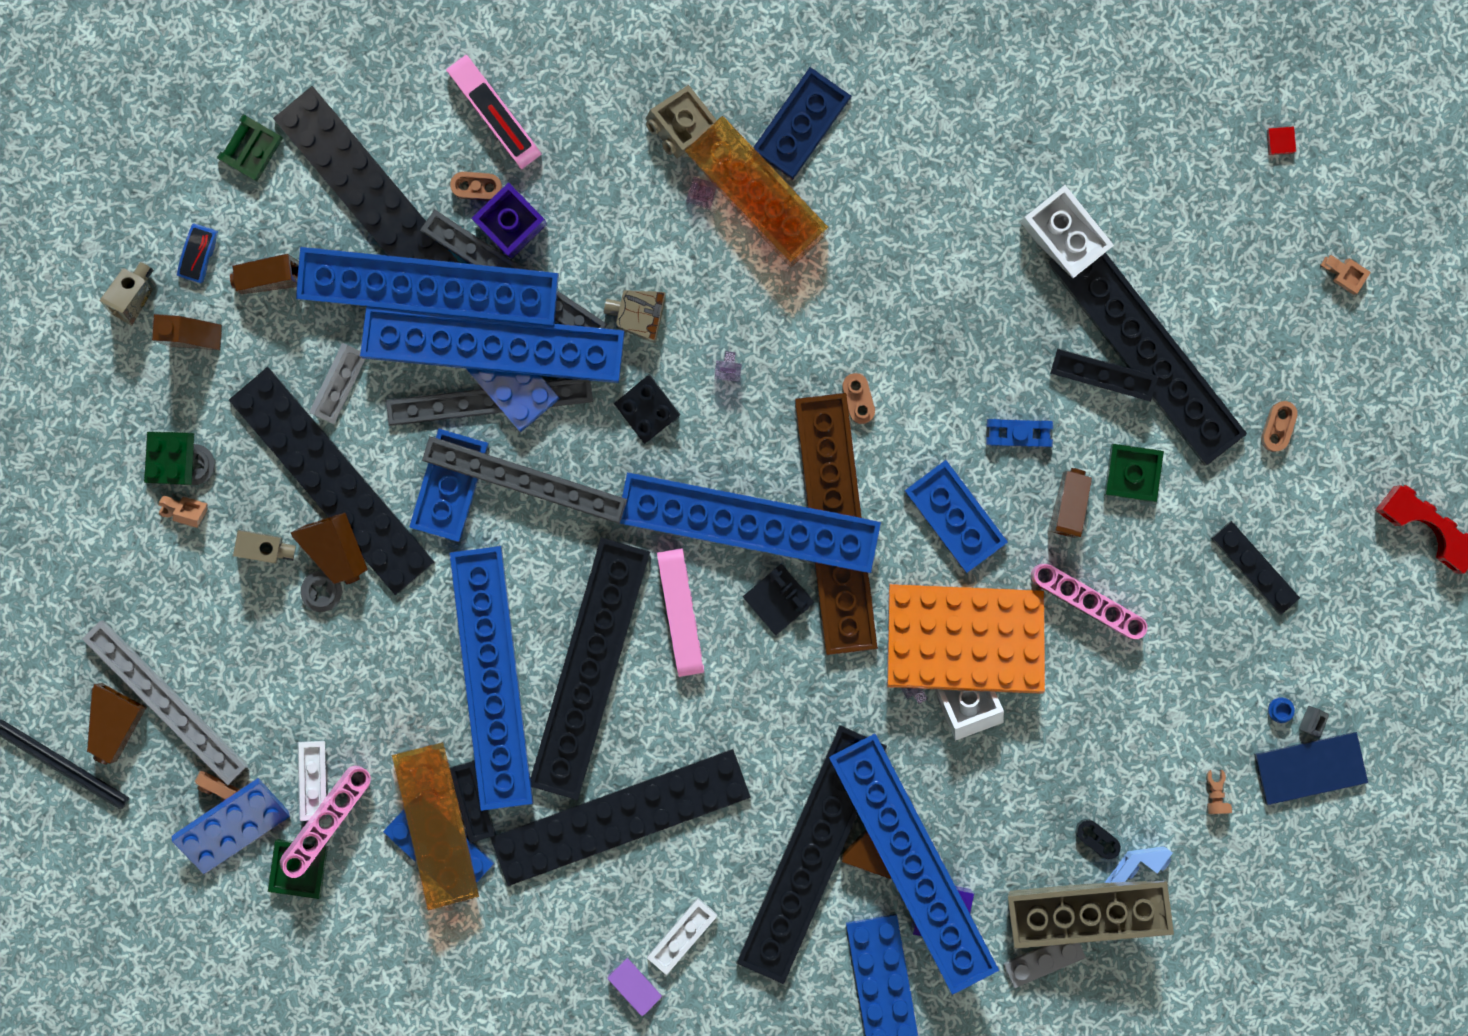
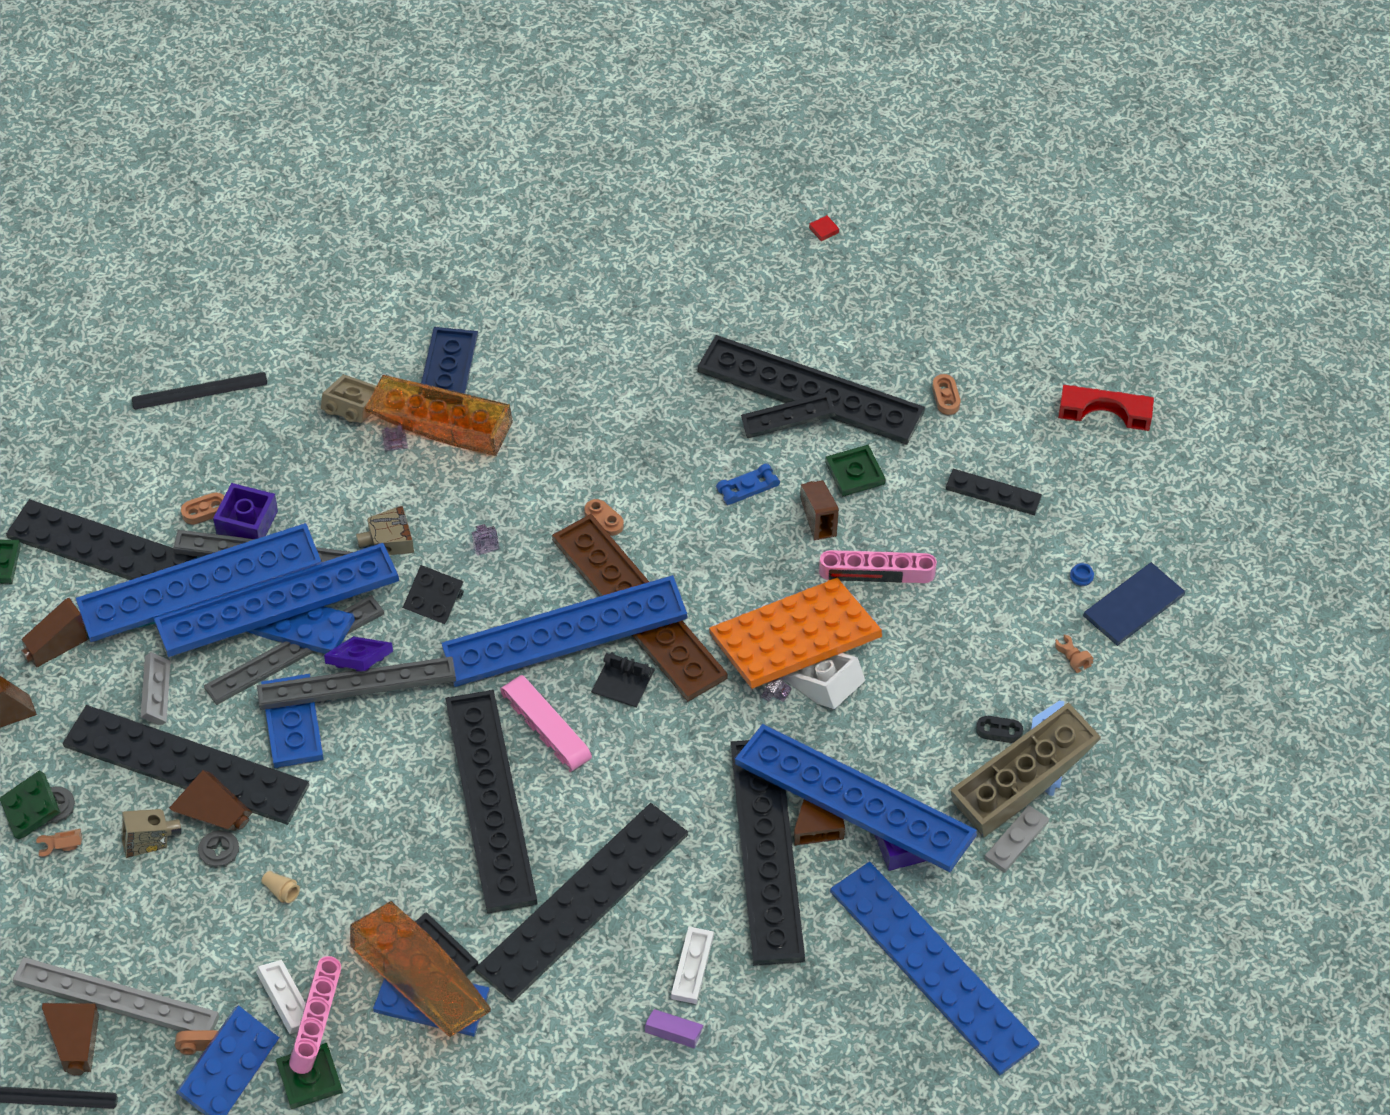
camera: 25 degrees left, 35 degrees down
beam [446,54,542,170] -> none
blue plate [450,546,533,811] -> none
blue plate [904,460,1008,573] -> none
white slope [1020,185,1114,278] -> none
dark grey slope [1299,706,1329,737] -> none
nougat plate [1320,255,1371,295] -> none
none -> black axle [131,372,267,410]
none -> tan cone [262,871,300,903]
none -> dark purple plate [324,636,393,672]

